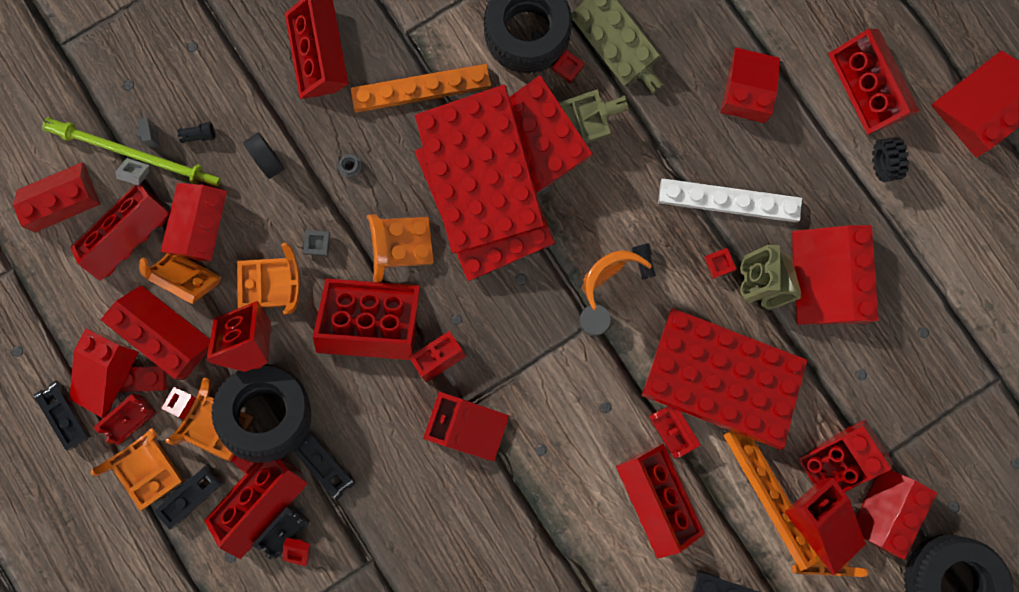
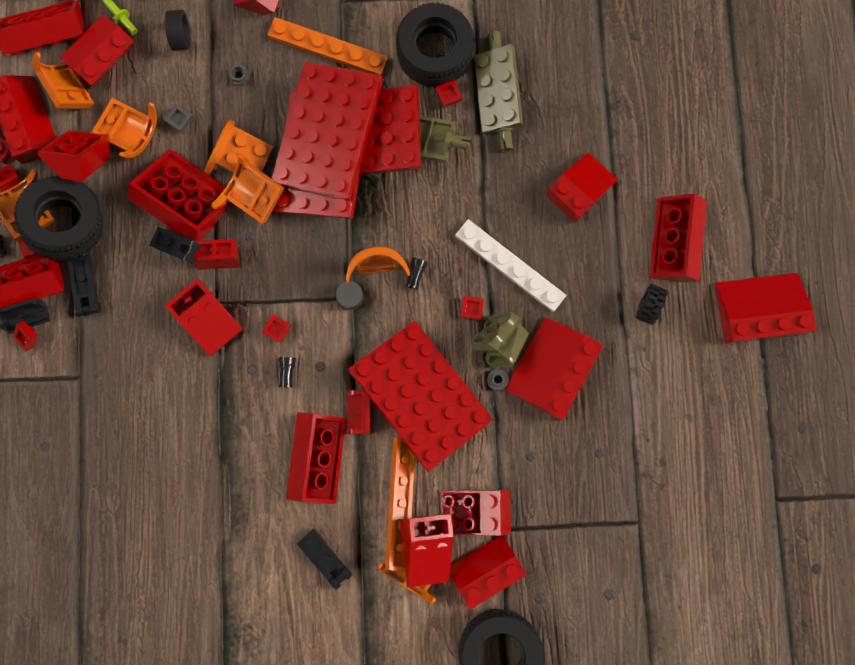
camera: 25 degrees right, 0 degrees up
none -> black plate [149,227,202,265]
none -> orange piece [211,154,284,224]
none -> red plate [262,314,292,343]
none -> black pin [279,357,296,388]
none -> dark grey plate [487,369,508,391]

